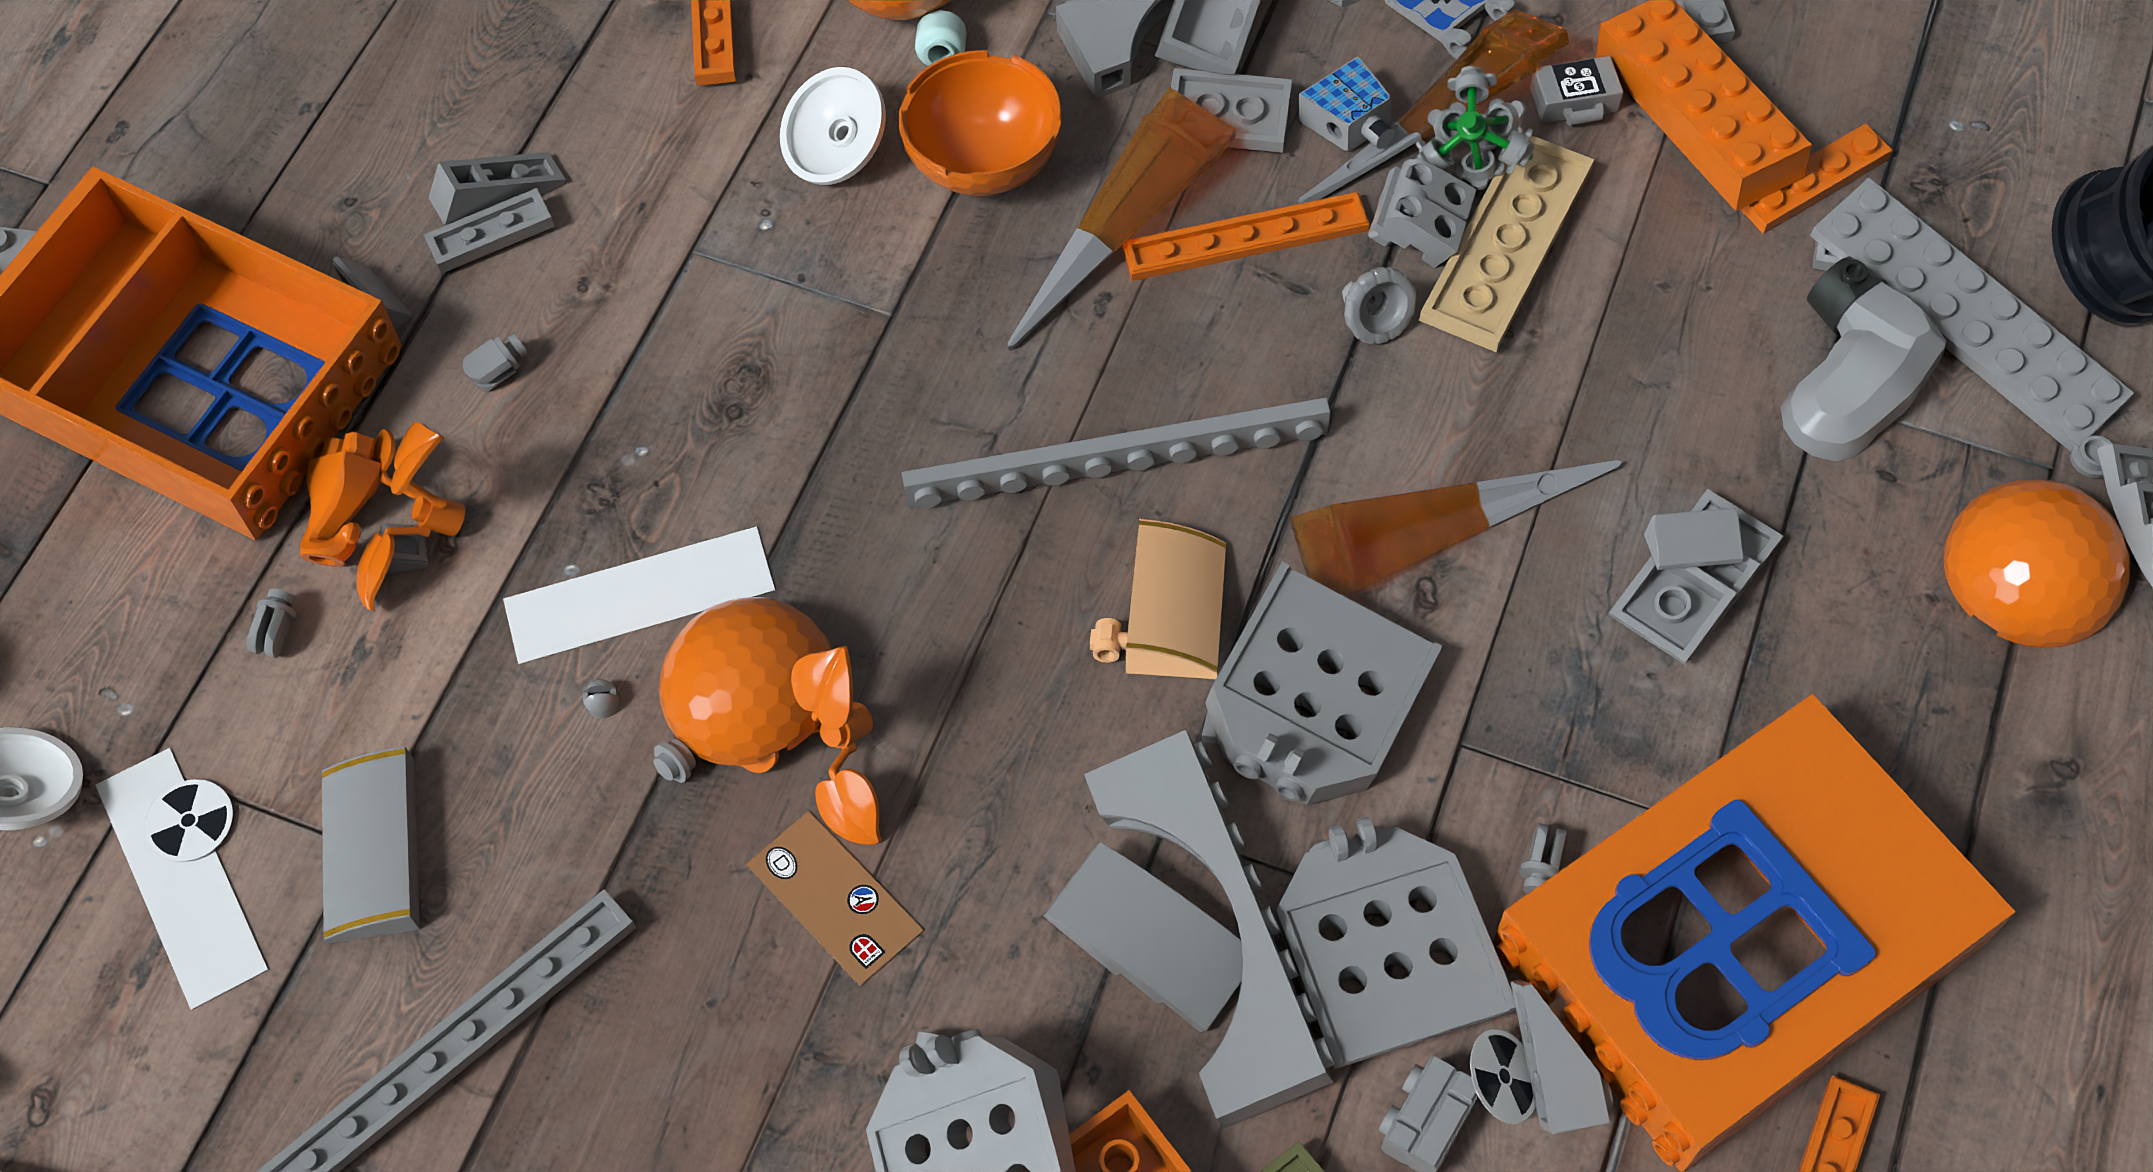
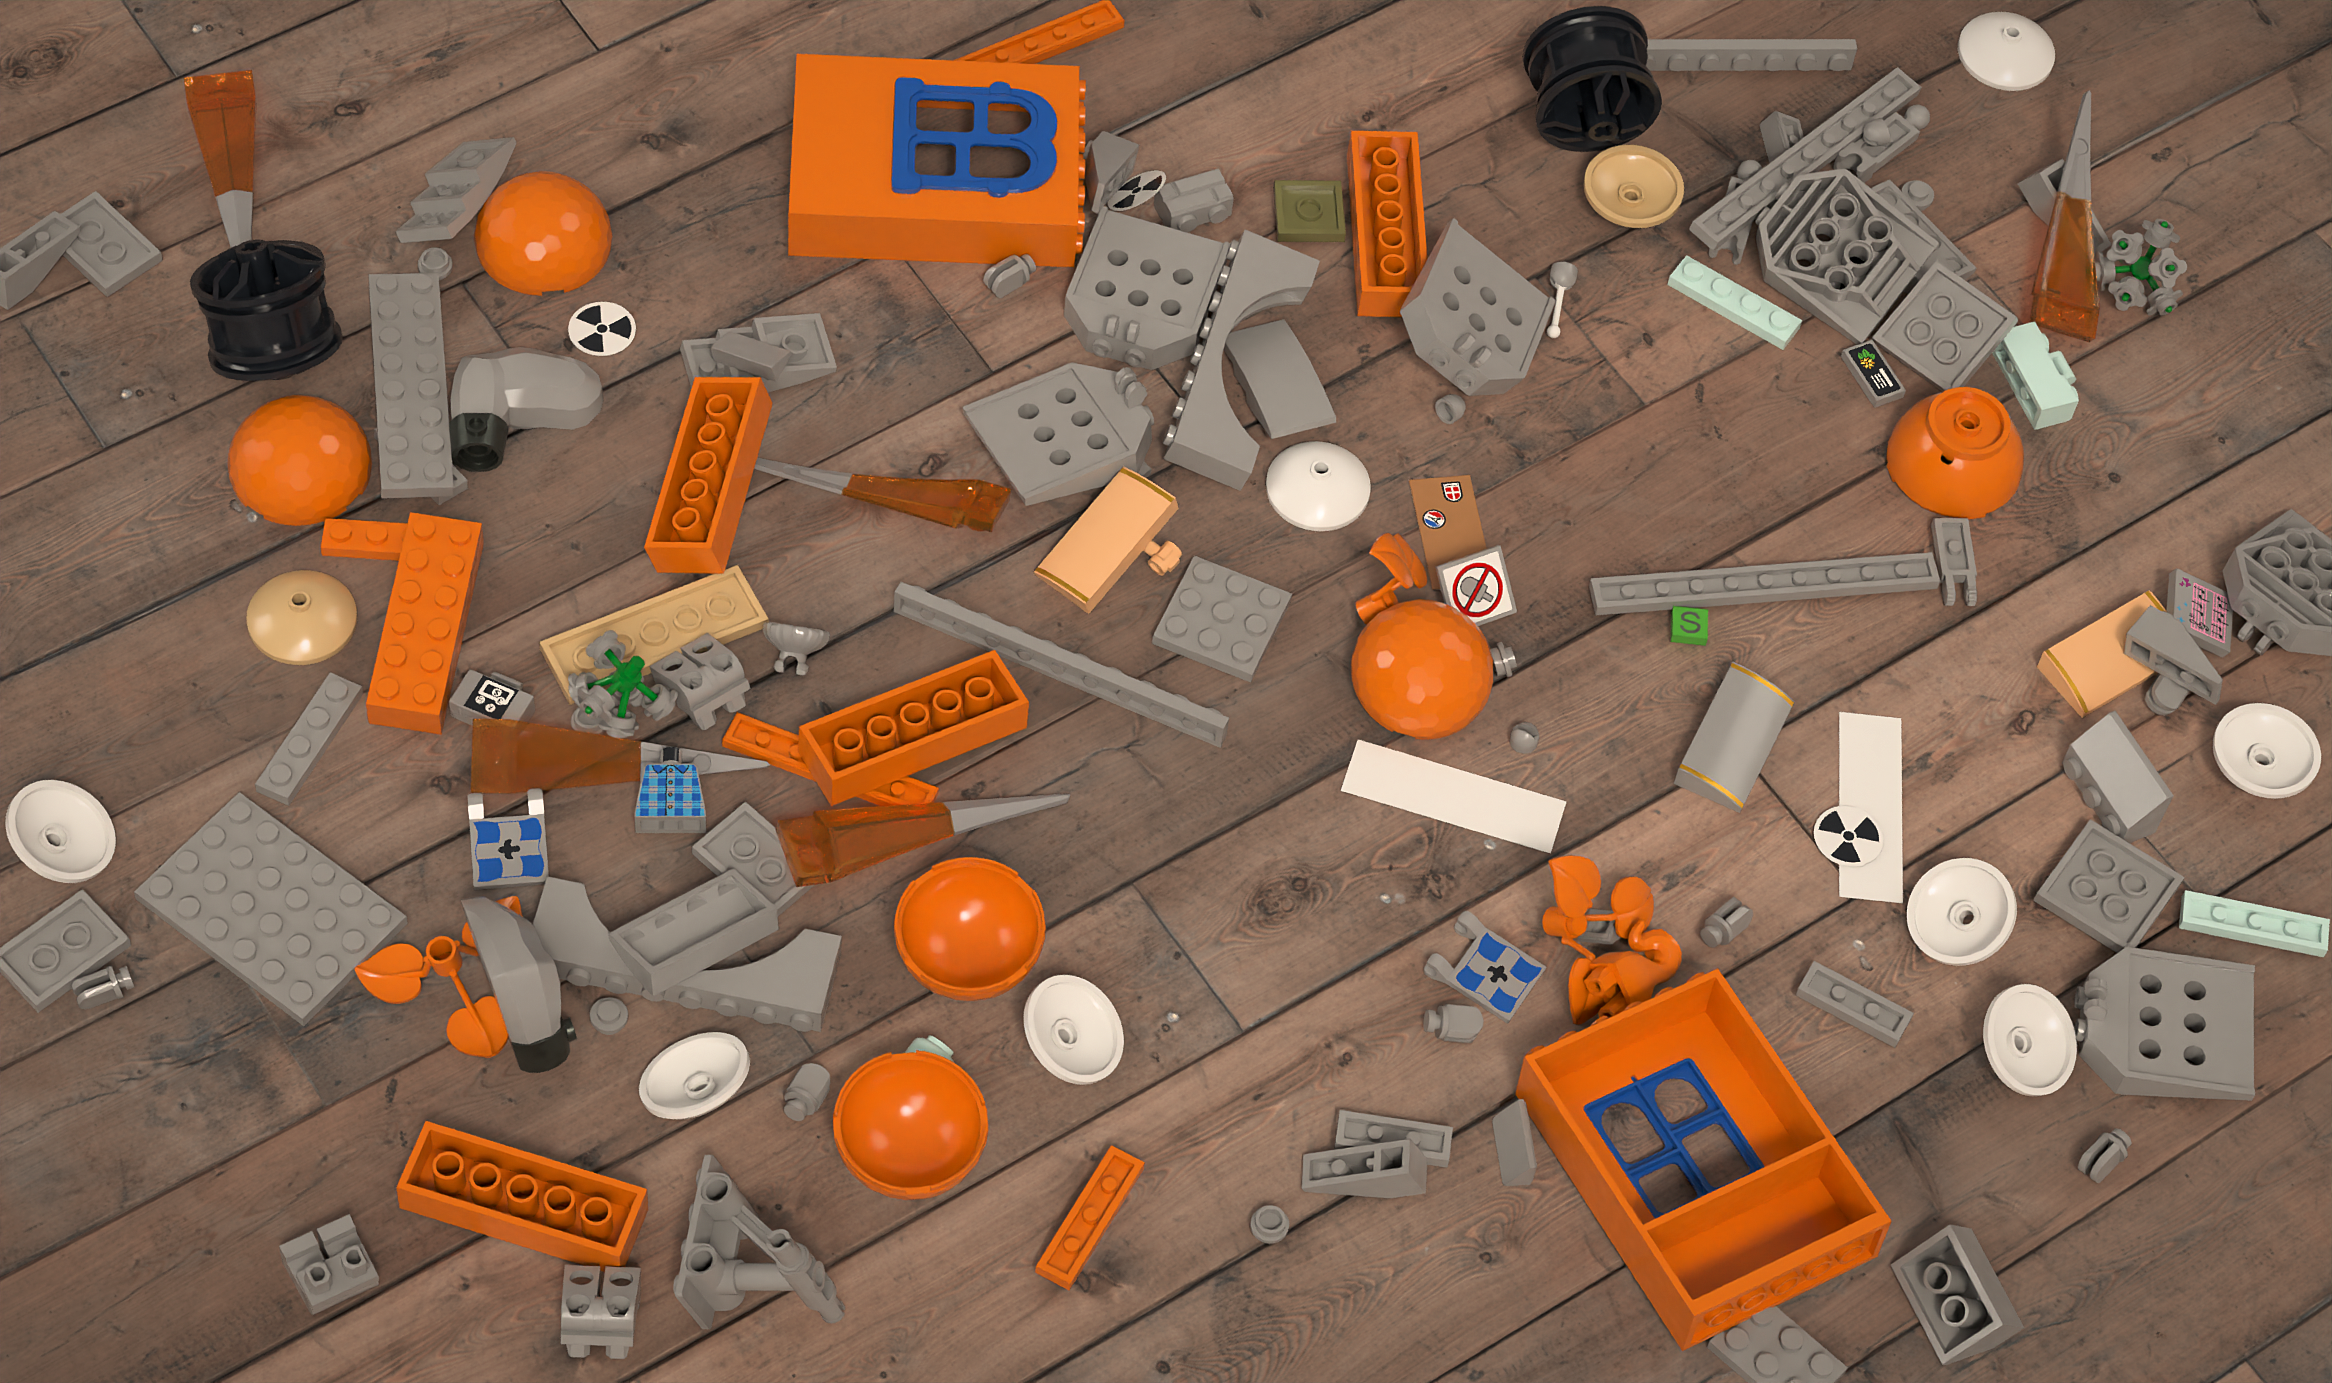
camera: 155 degrees left, 5 degrees down
none -> orange piece [228,395,372,526]
none -> tan dish [246,570,357,665]
none -> white sticker [568,302,636,356]
none -> orange brick [644,377,773,574]
none -> orange brick [798,650,1029,806]
none -> light grey plate [1152,555,1292,683]
none -> light grey plate [1250,1205,1289,1244]
none -> white dish [1266,441,1371,531]
none -> light grey flag [1424,911,1547,1024]
none -> piece [1435,545,1517,626]
none -> bright green tile [1670,606,1708,646]
none -> light grey plate [1795,961,1914,1048]

